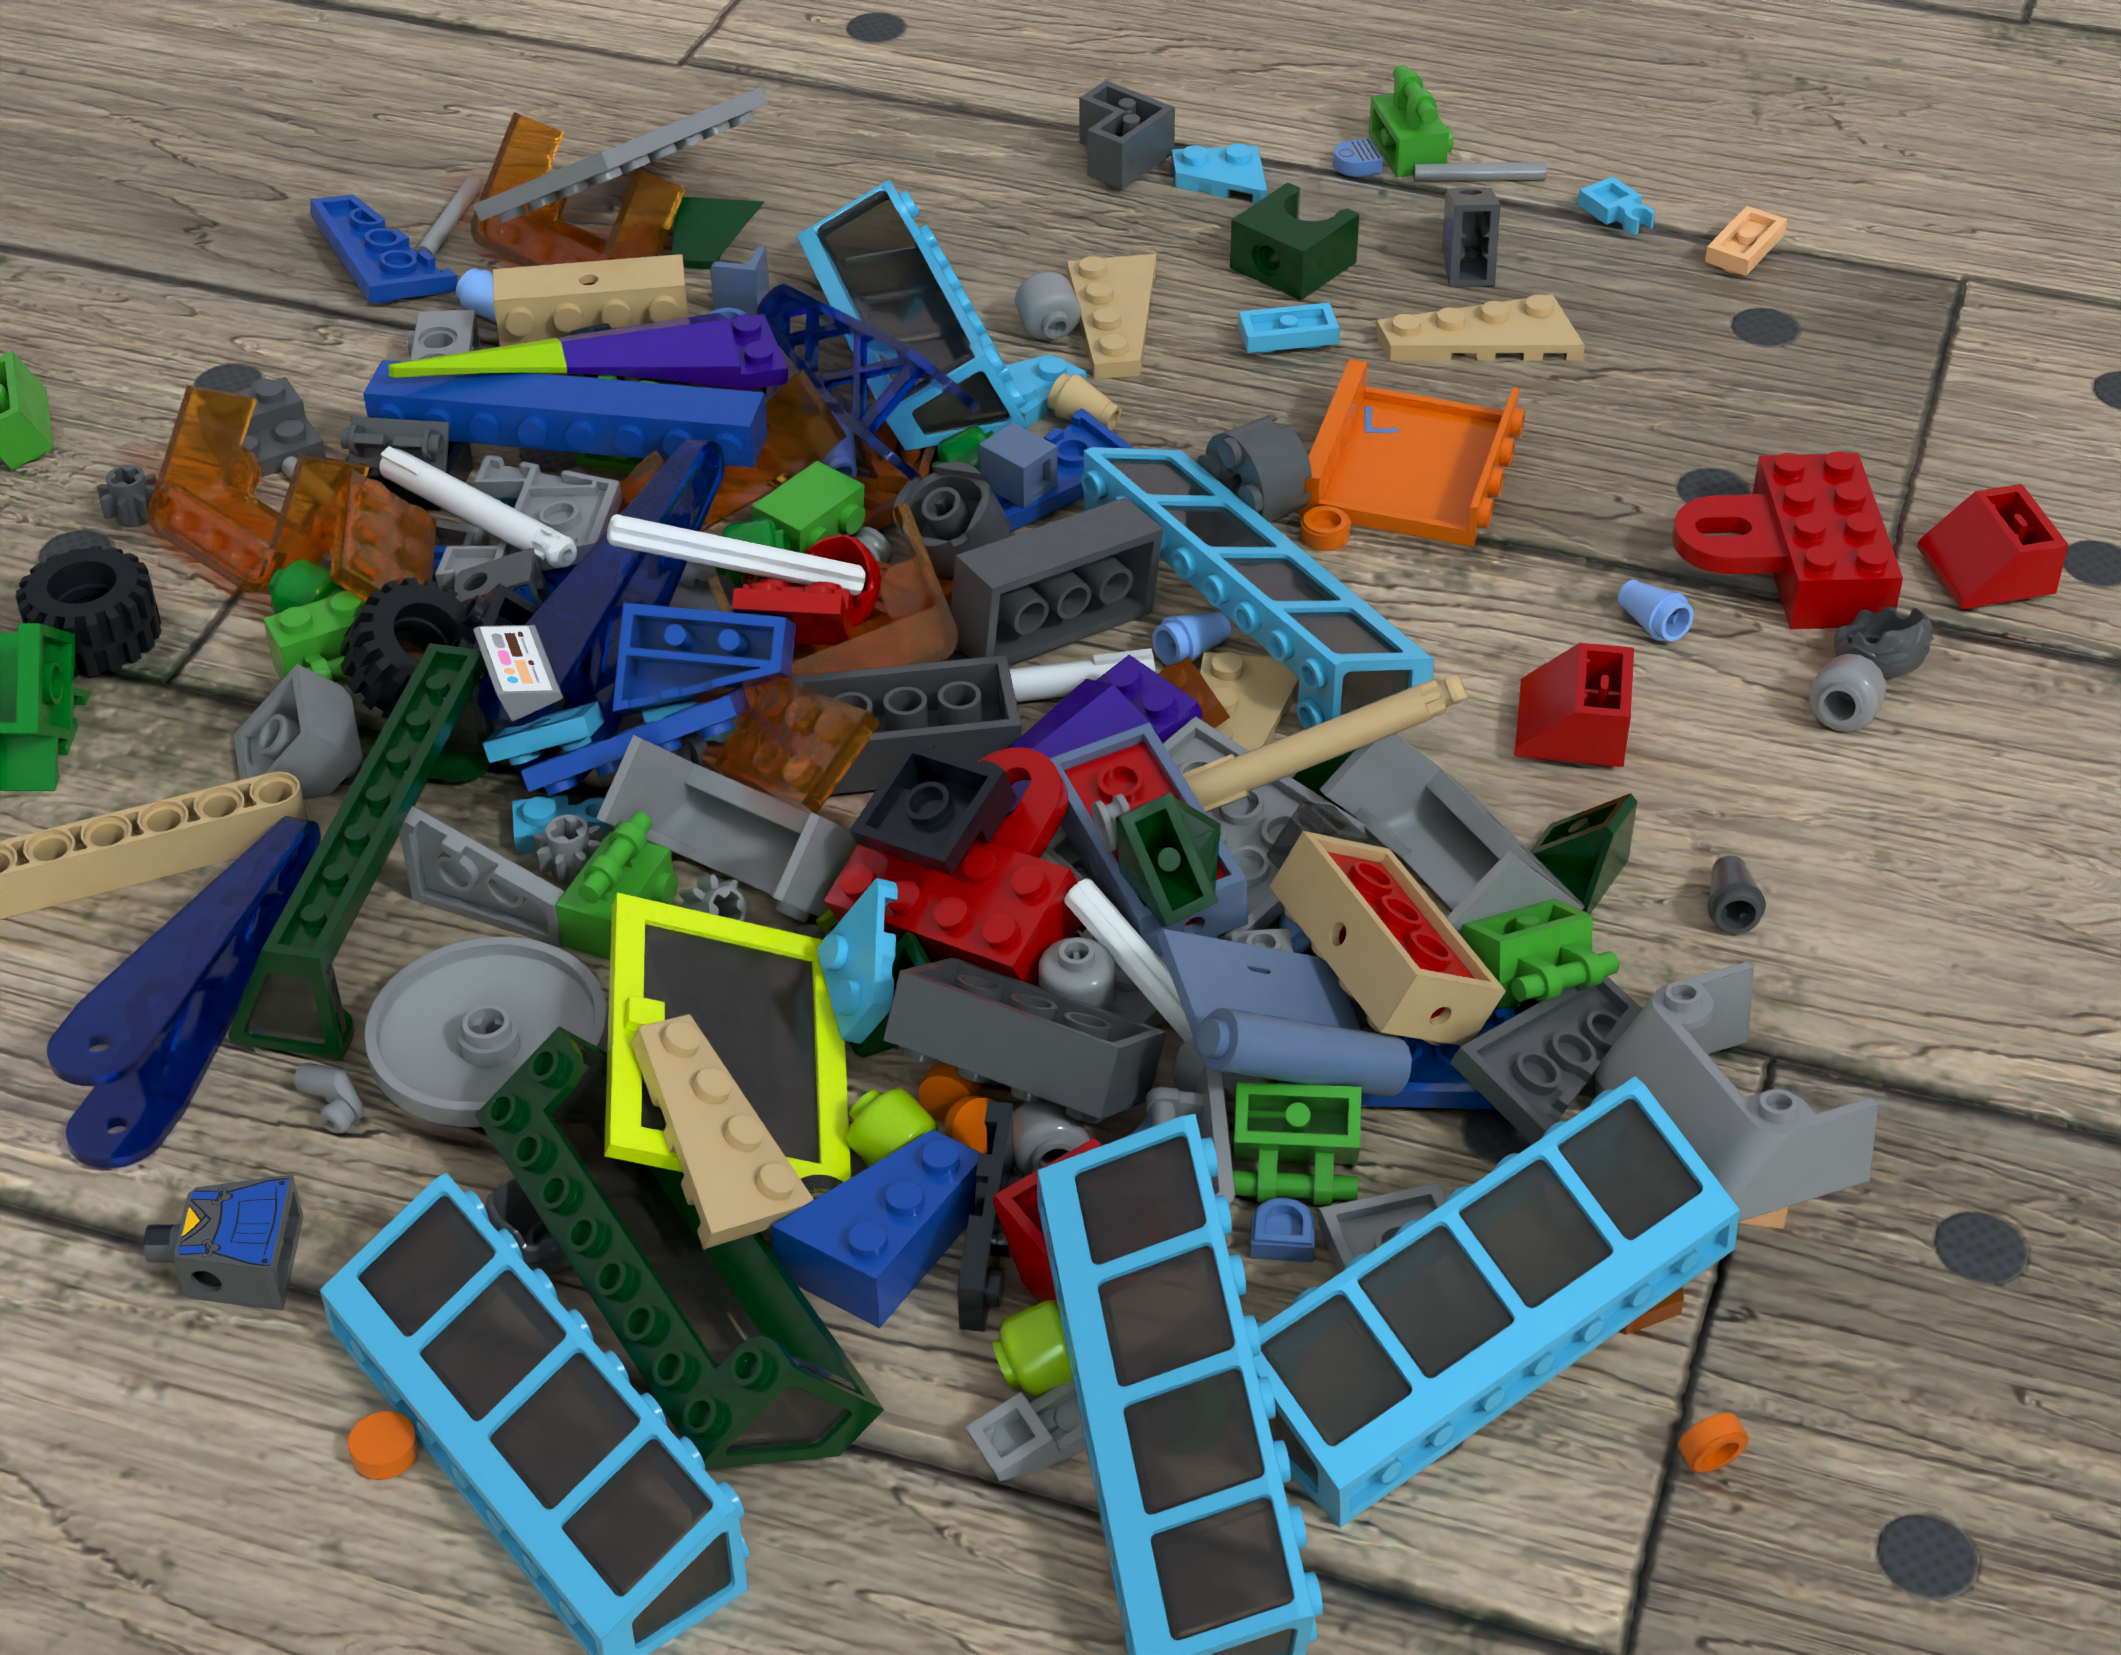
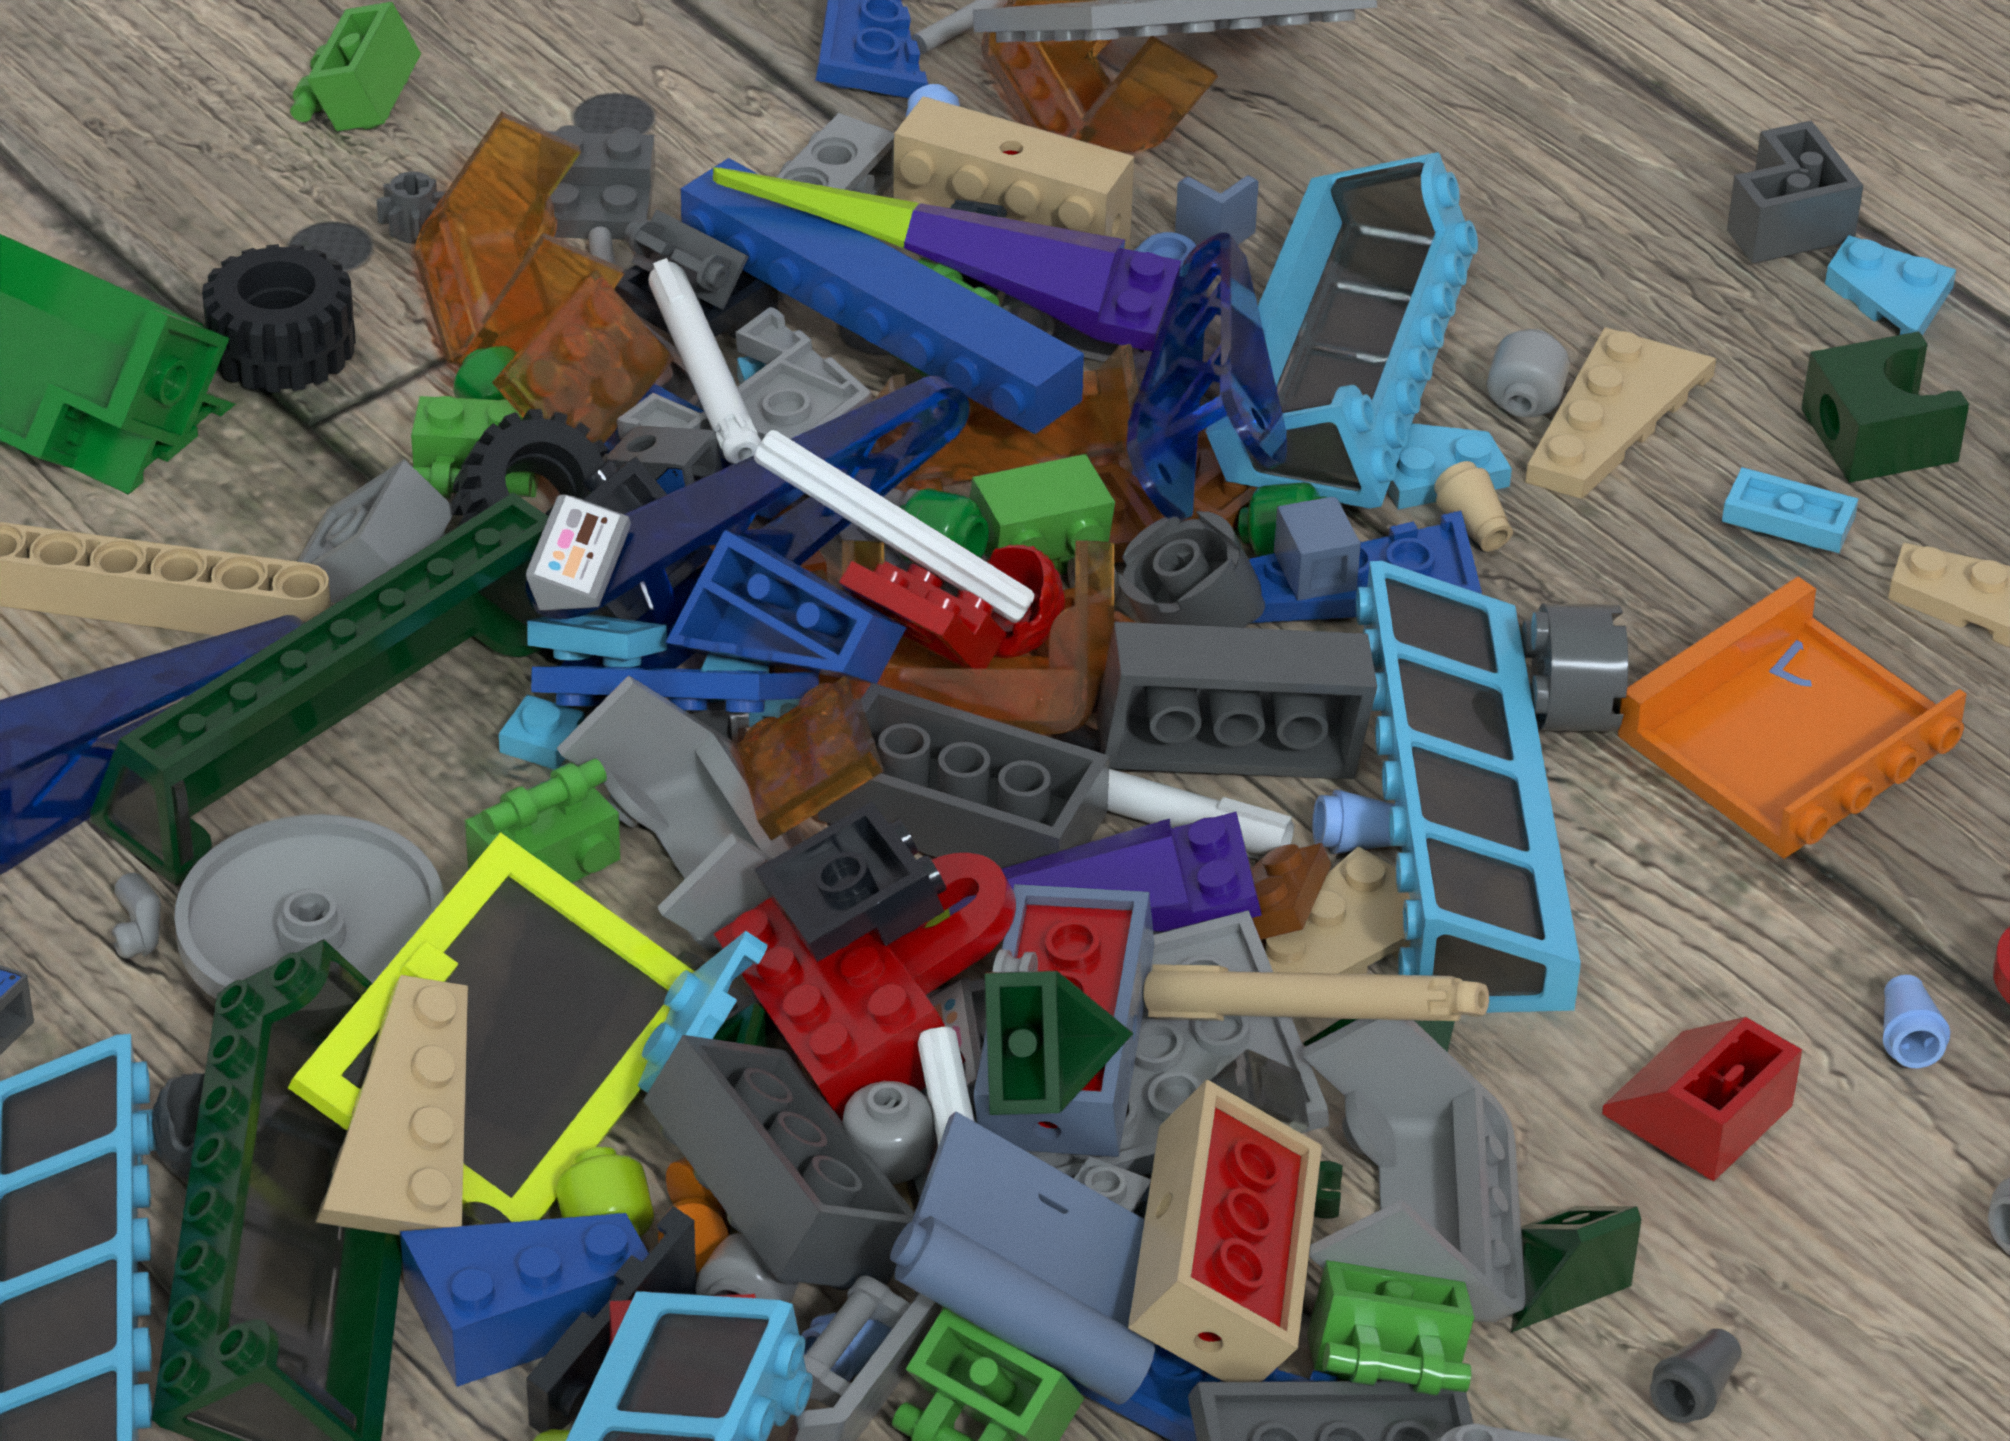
camera: 30 degrees right, 0 degrees up
light grey wing [399,806,565,947] -> none
light grey gear [534,814,602,884] -> none
dark green slope [671,196,764,269] -> none
light grey gear [679,874,751,940] -> none
orange tile [1300,506,1351,551] -> none

